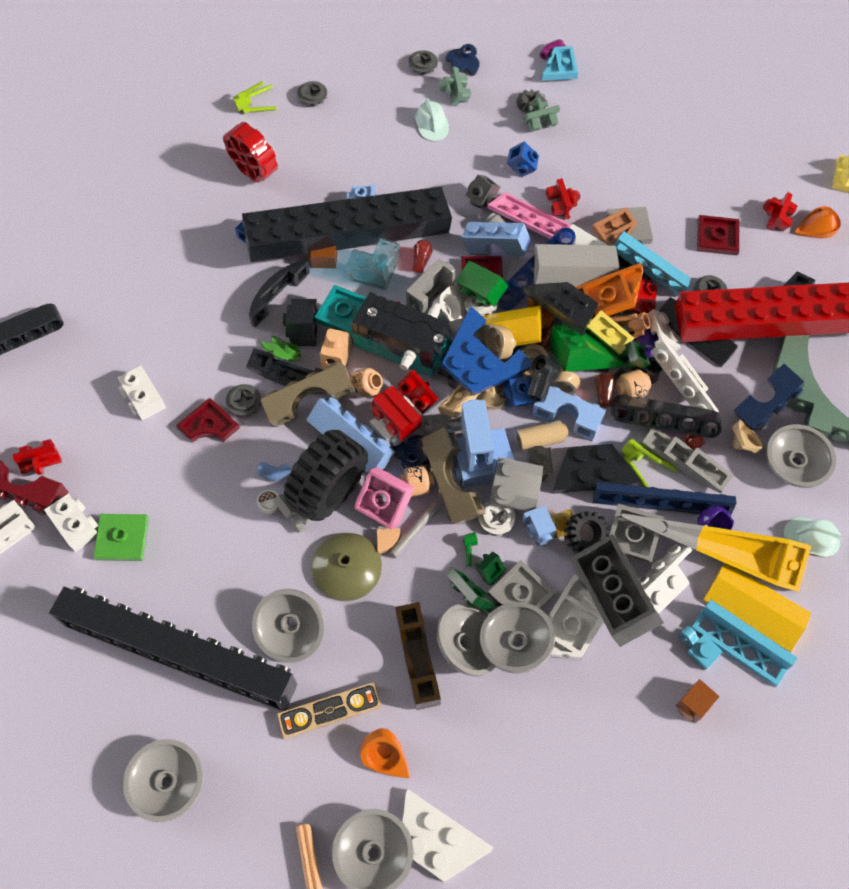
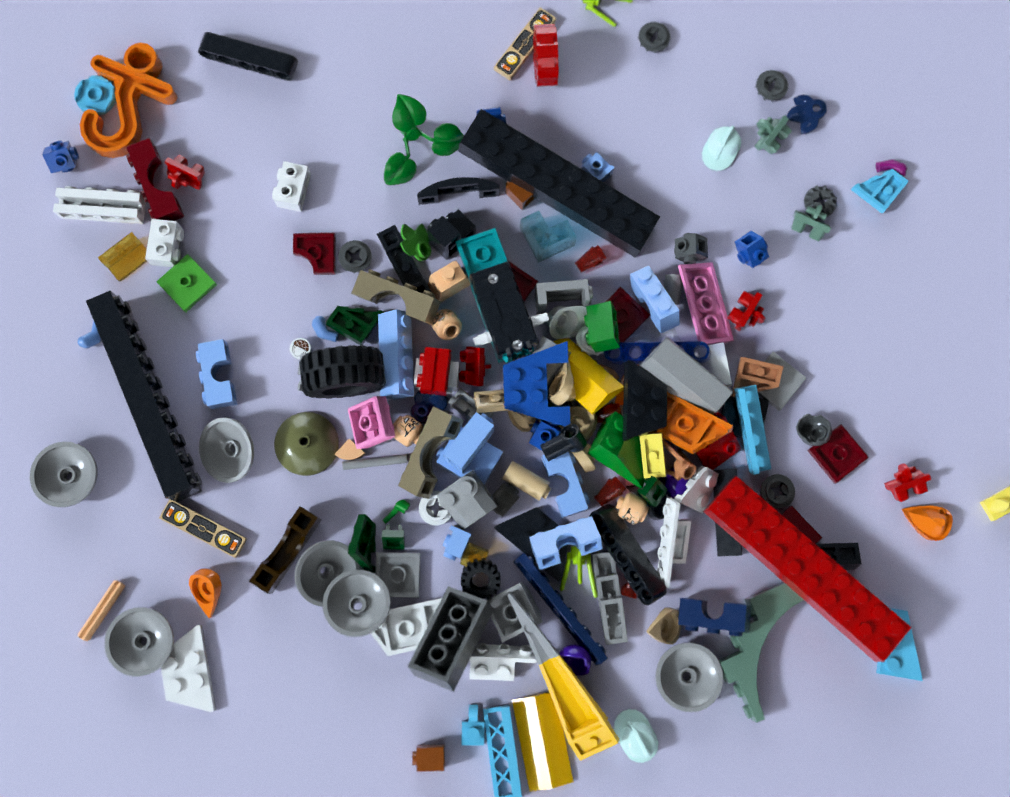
camera: 40 degrees right, 15 degrees up
none -> medium blue arm [77,321,101,348]
none -> clear yellow panel [98,232,147,282]
none -> light blue arch [196,339,237,410]
none -> dark green wing [326,306,384,345]
none -> green plant [384,94,464,185]
none -> tile [494,8,556,81]
none -> light blue arch [529,516,602,570]
none -> dark grey hair [796,414,832,446]

